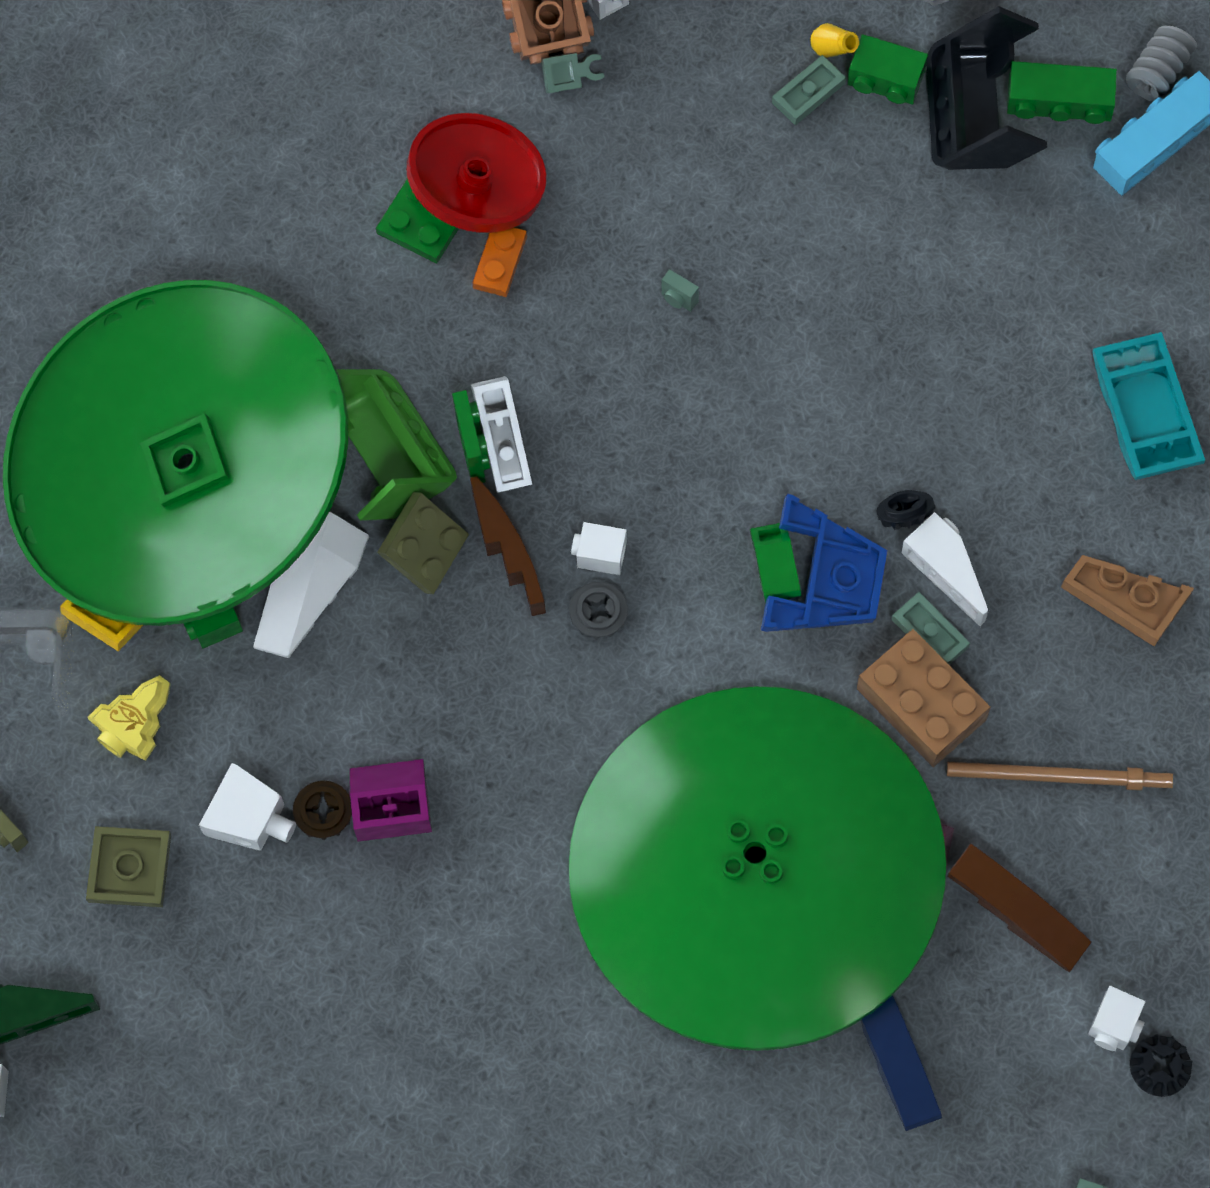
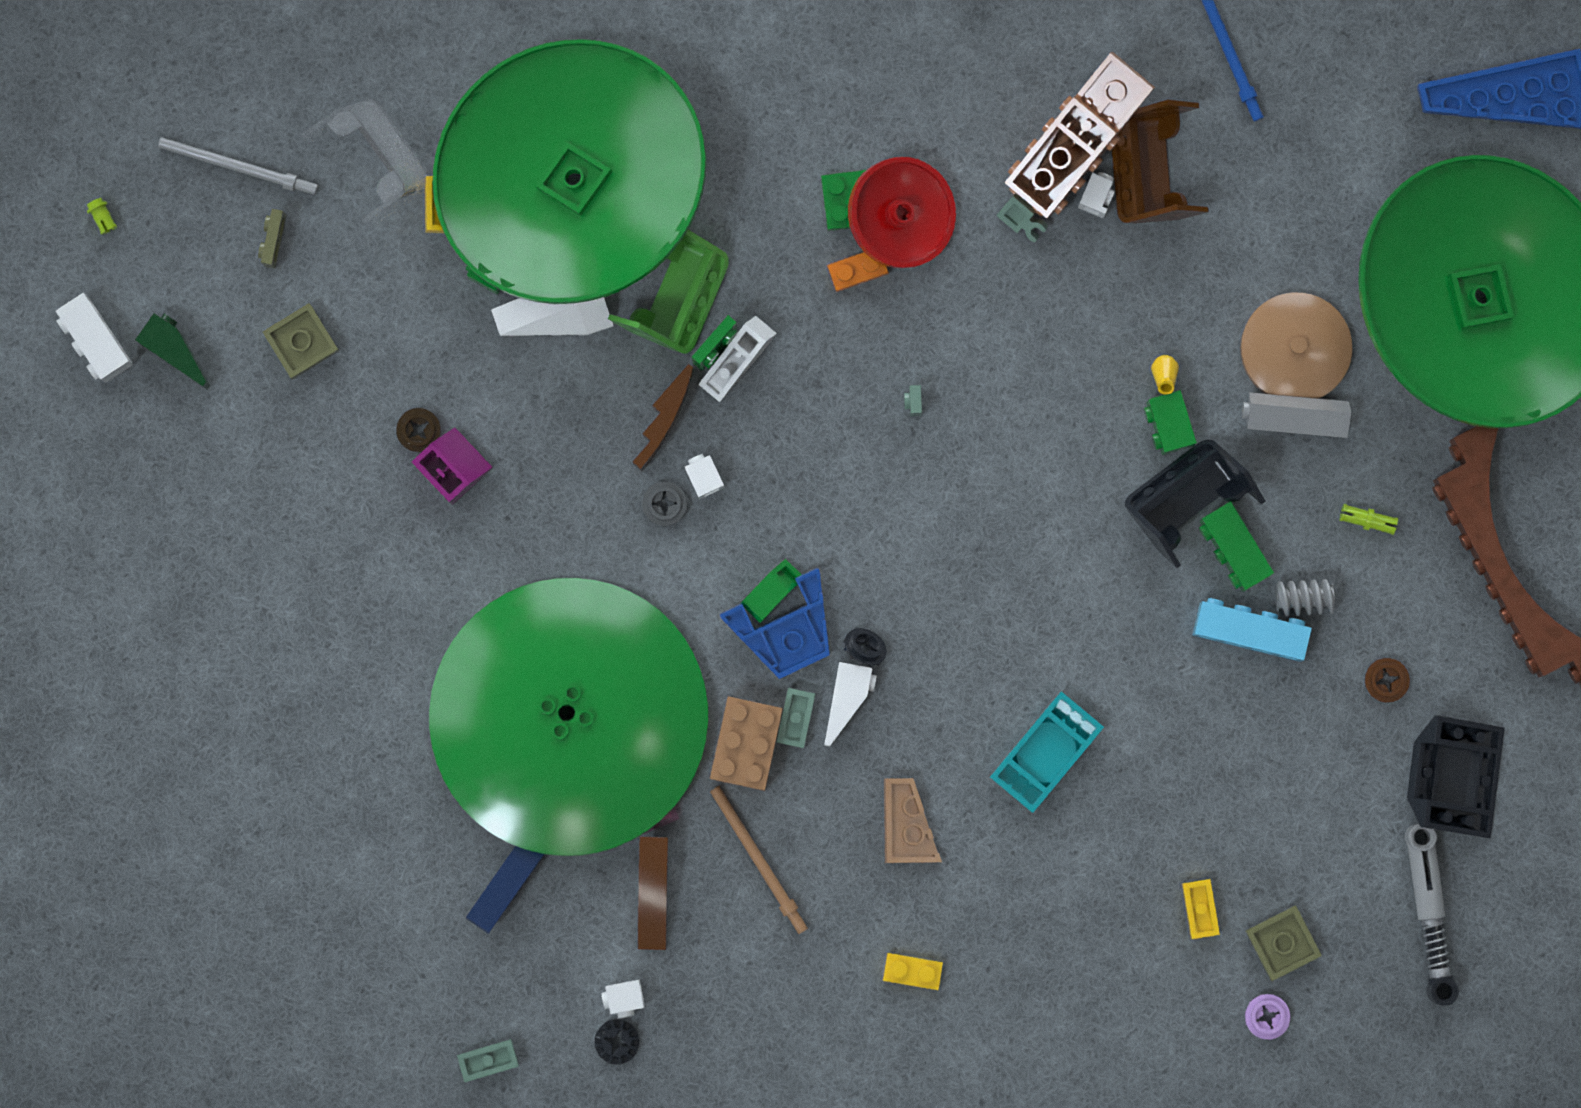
camera: 55 degrees right, 15 degrees up
light yellow rock [88,675,170,761] -> none
white torso [199,763,296,850] -> none
olive plate [377,492,469,594] -> none
sand green plate [772,55,846,126] -> none

